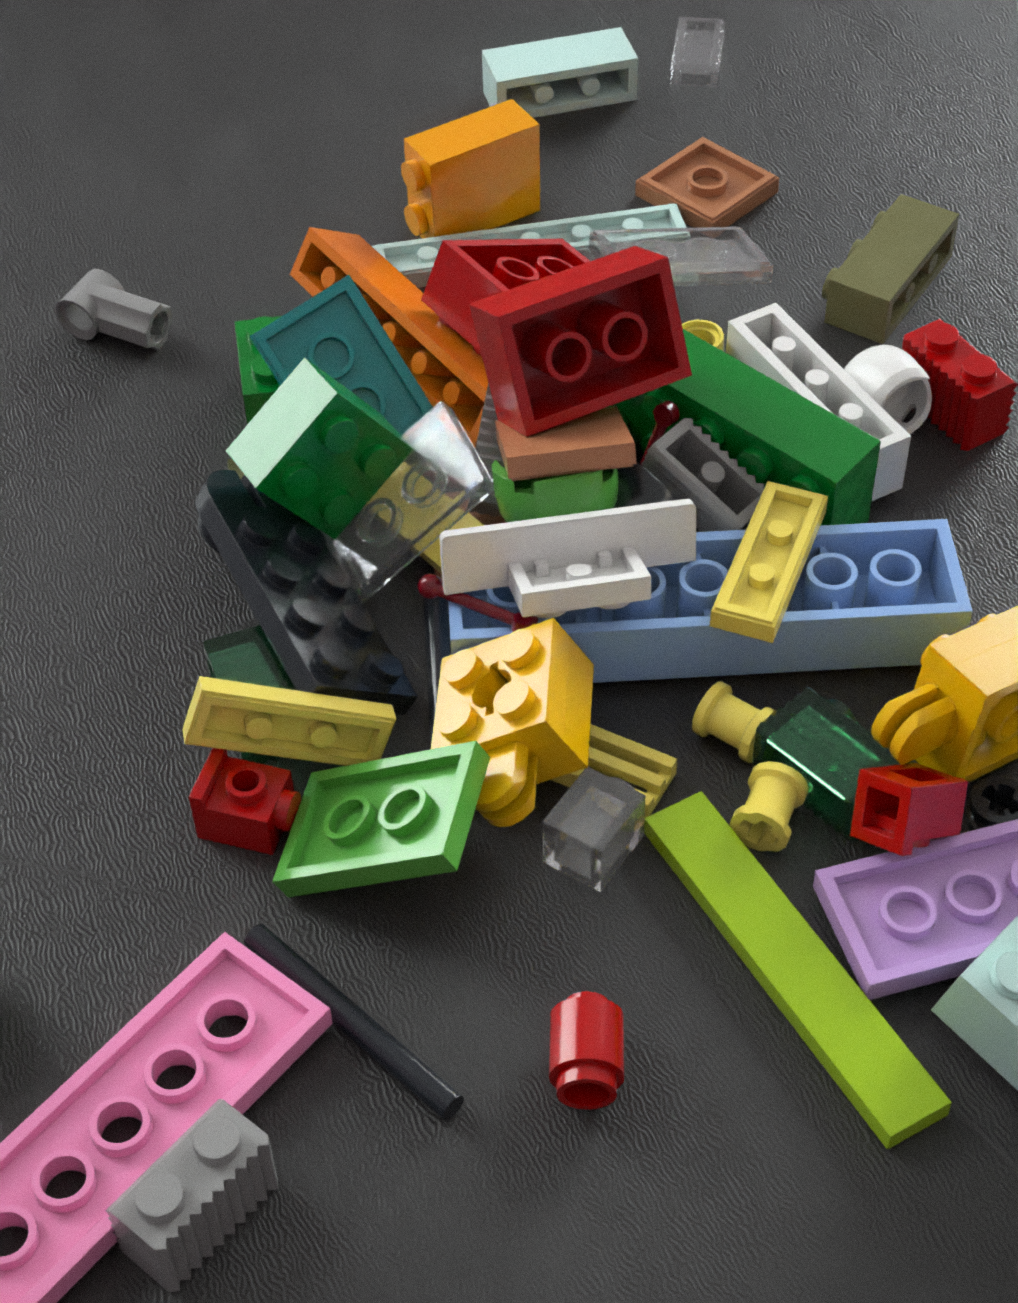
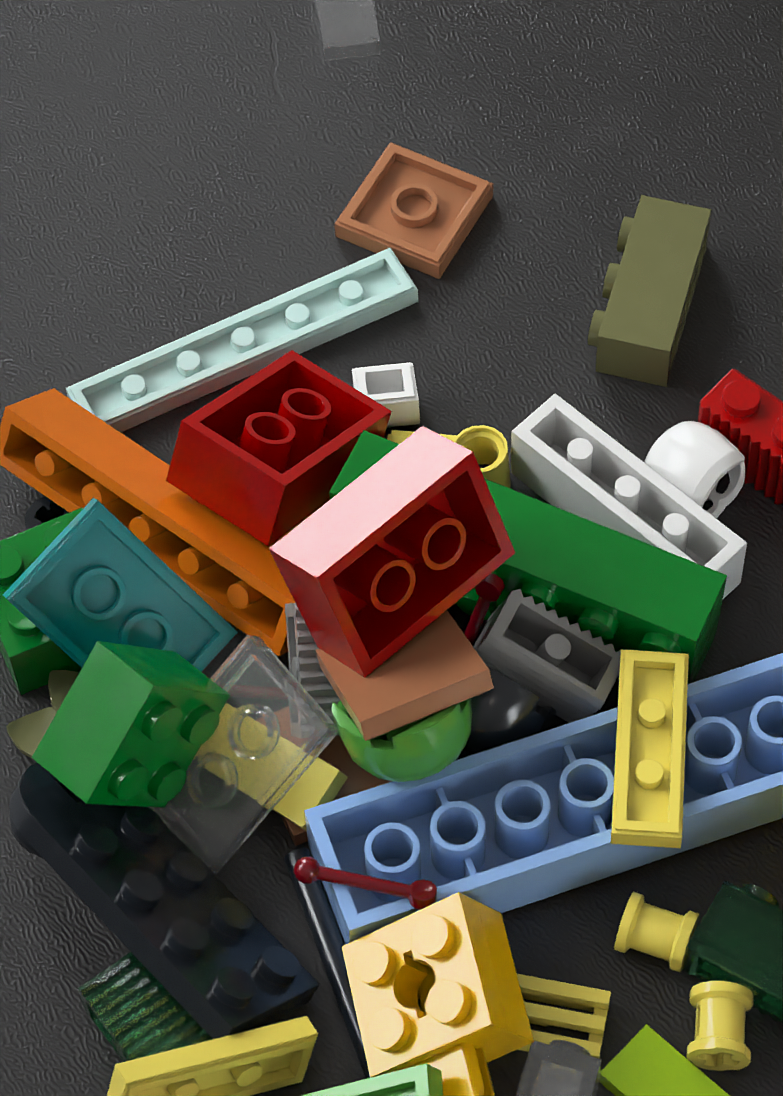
camera: 15 degrees left, 10 degrees up
light orange brick [401,99,540,238] -> none
white bracket [439,499,696,618] -> none
light aqua brick [482,27,638,118] -> none
clear tile [589,227,774,286] -> none

